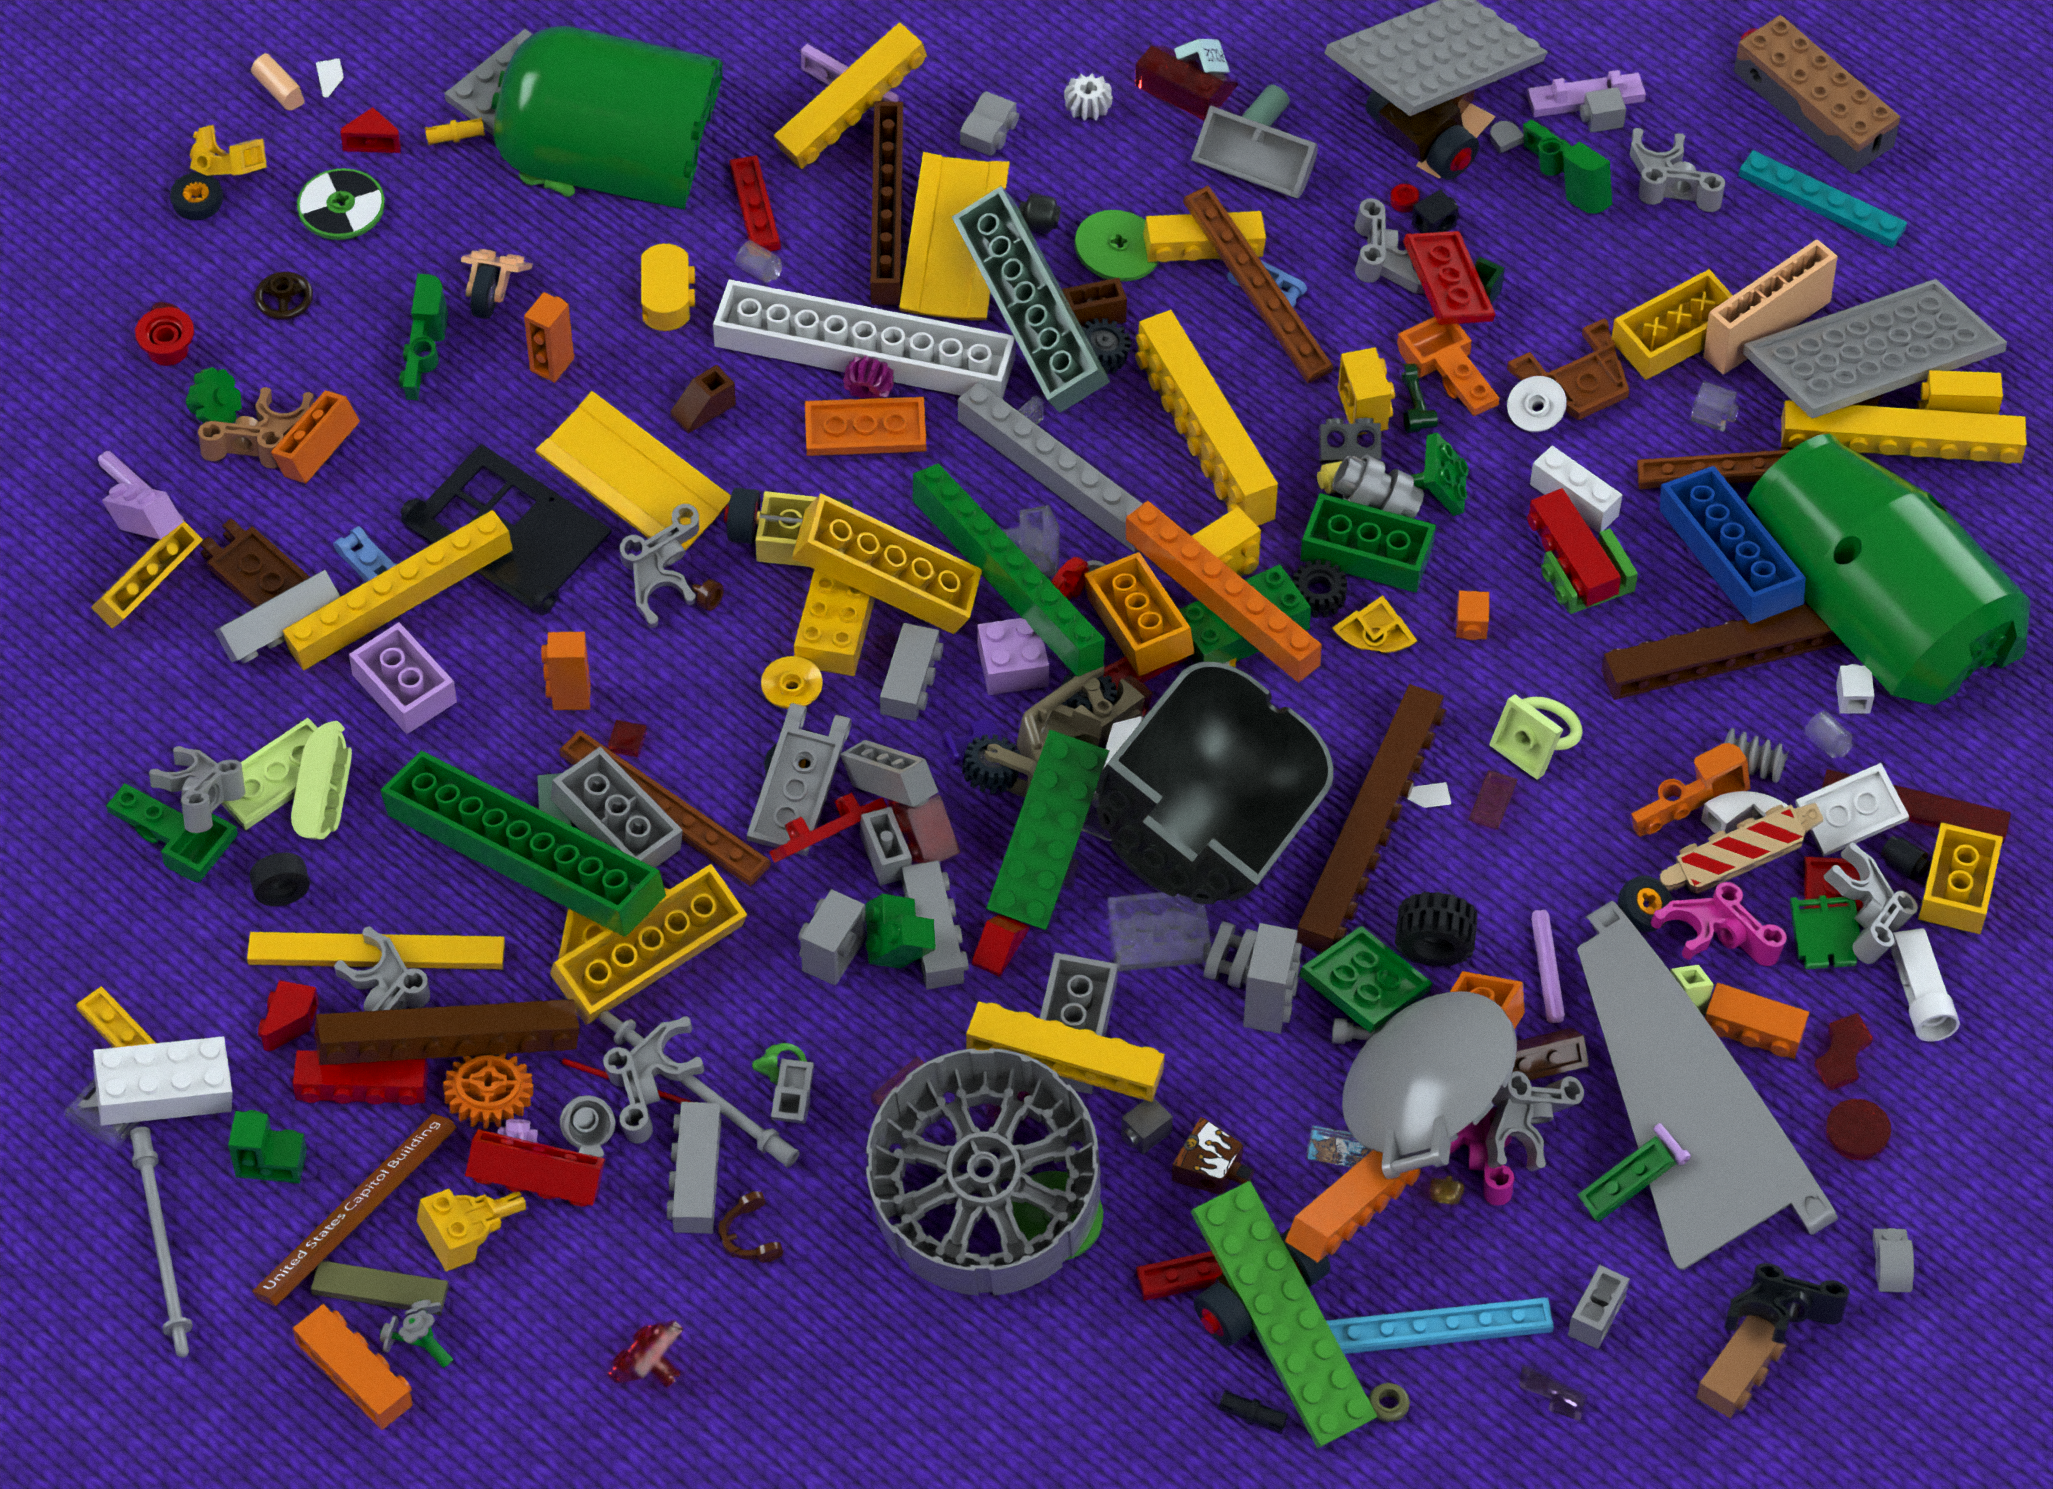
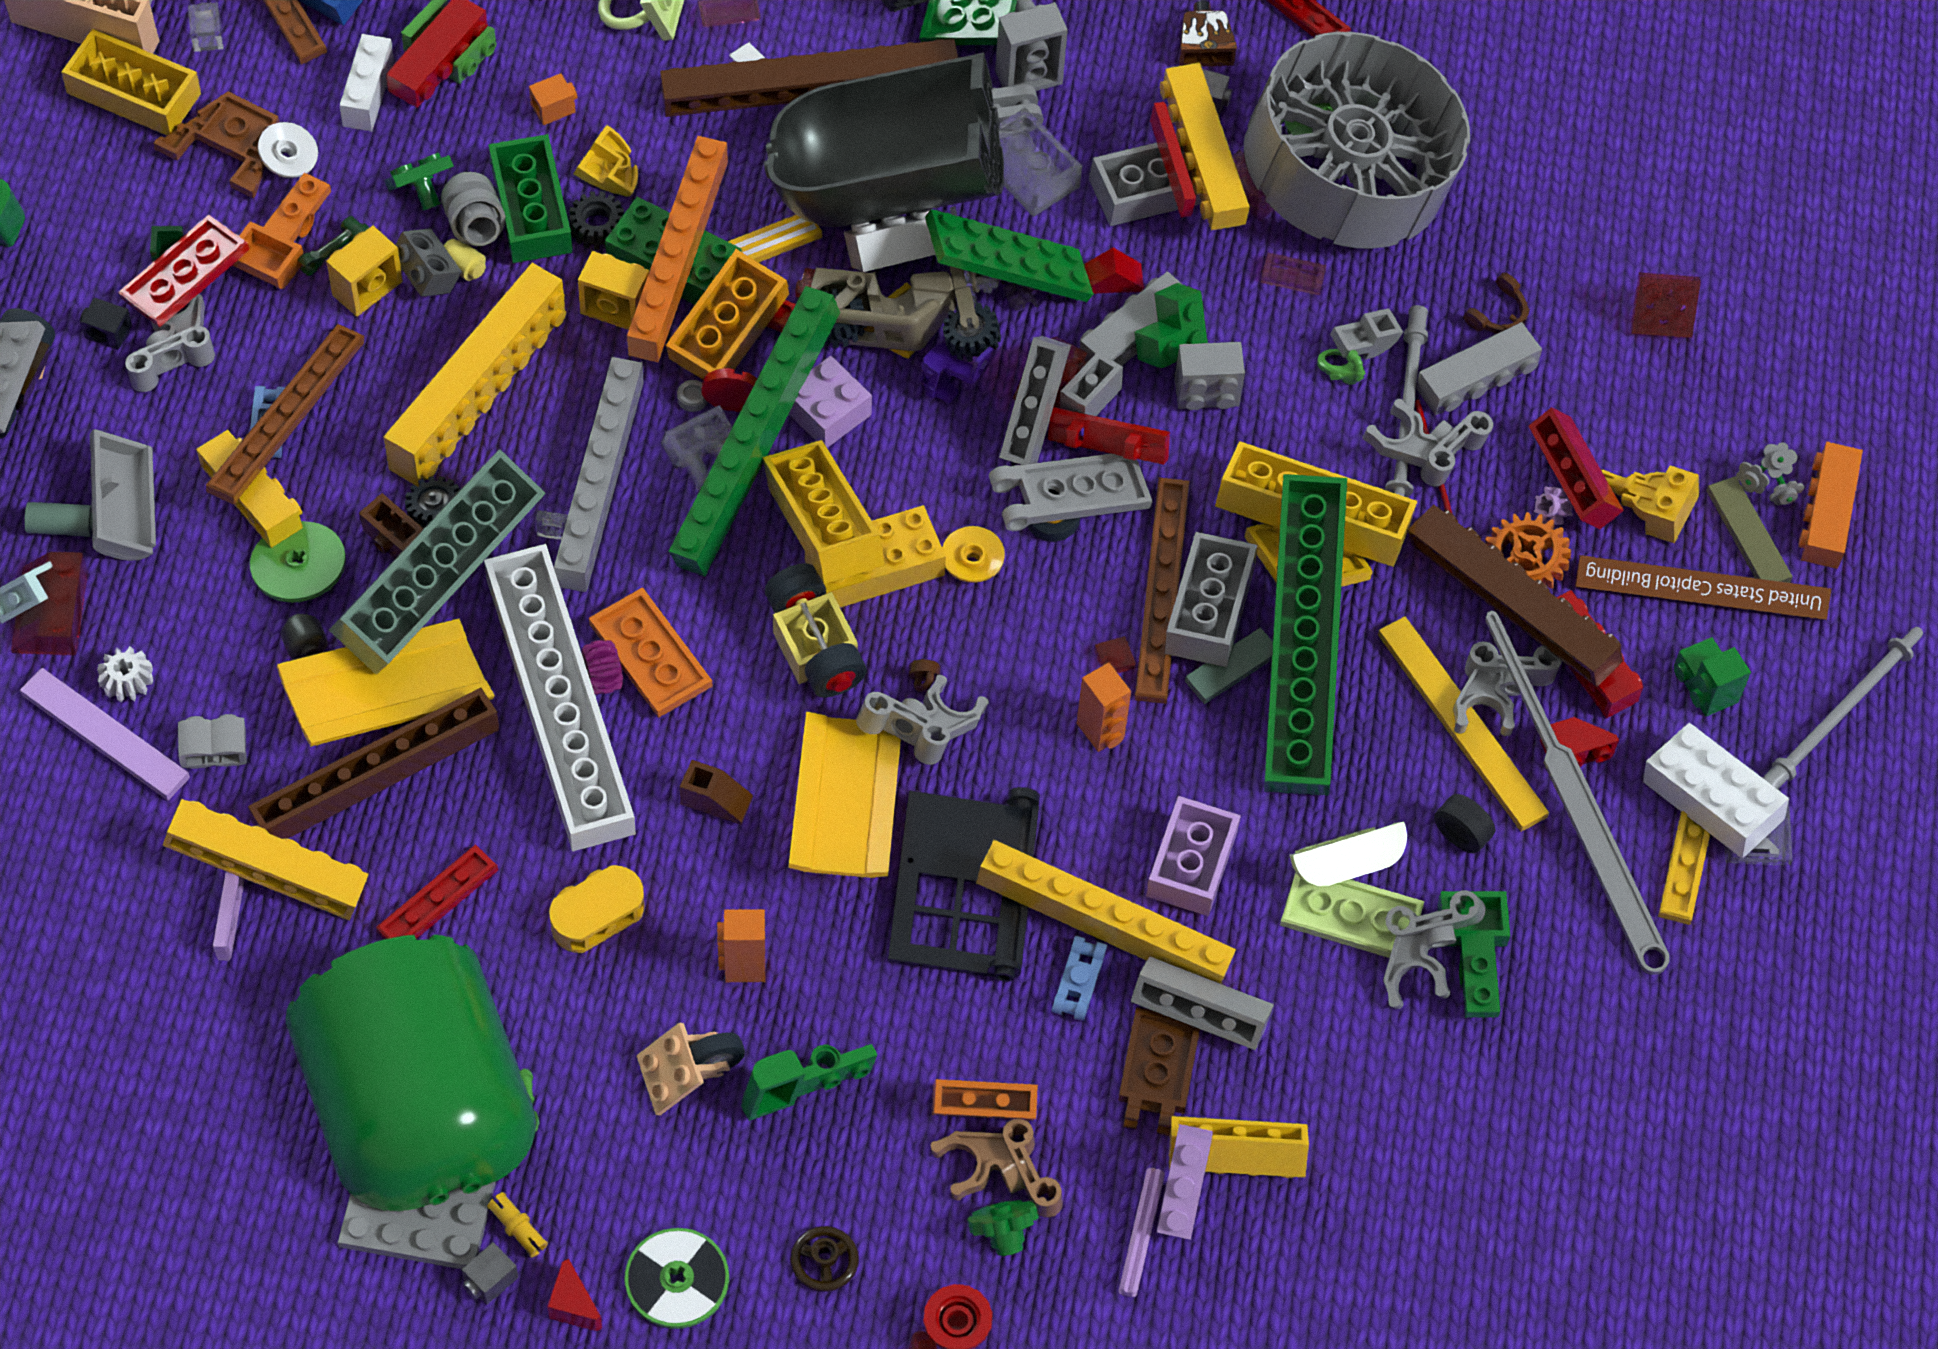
camera: 125 degrees left, 5 degrees up
light grey hat [559,1095,615,1158] -> none
clear brick [735,240,782,283] -> none
light grey brick [880,623,944,721] -> none
red tile [1390,184,1420,213] -> none
none -> lavender tile [20,668,190,801]
none -> flat silver brick [462,1242,518,1305]
none -> red tile [1150,102,1196,218]
none -> light grey piece [1485,611,1669,975]

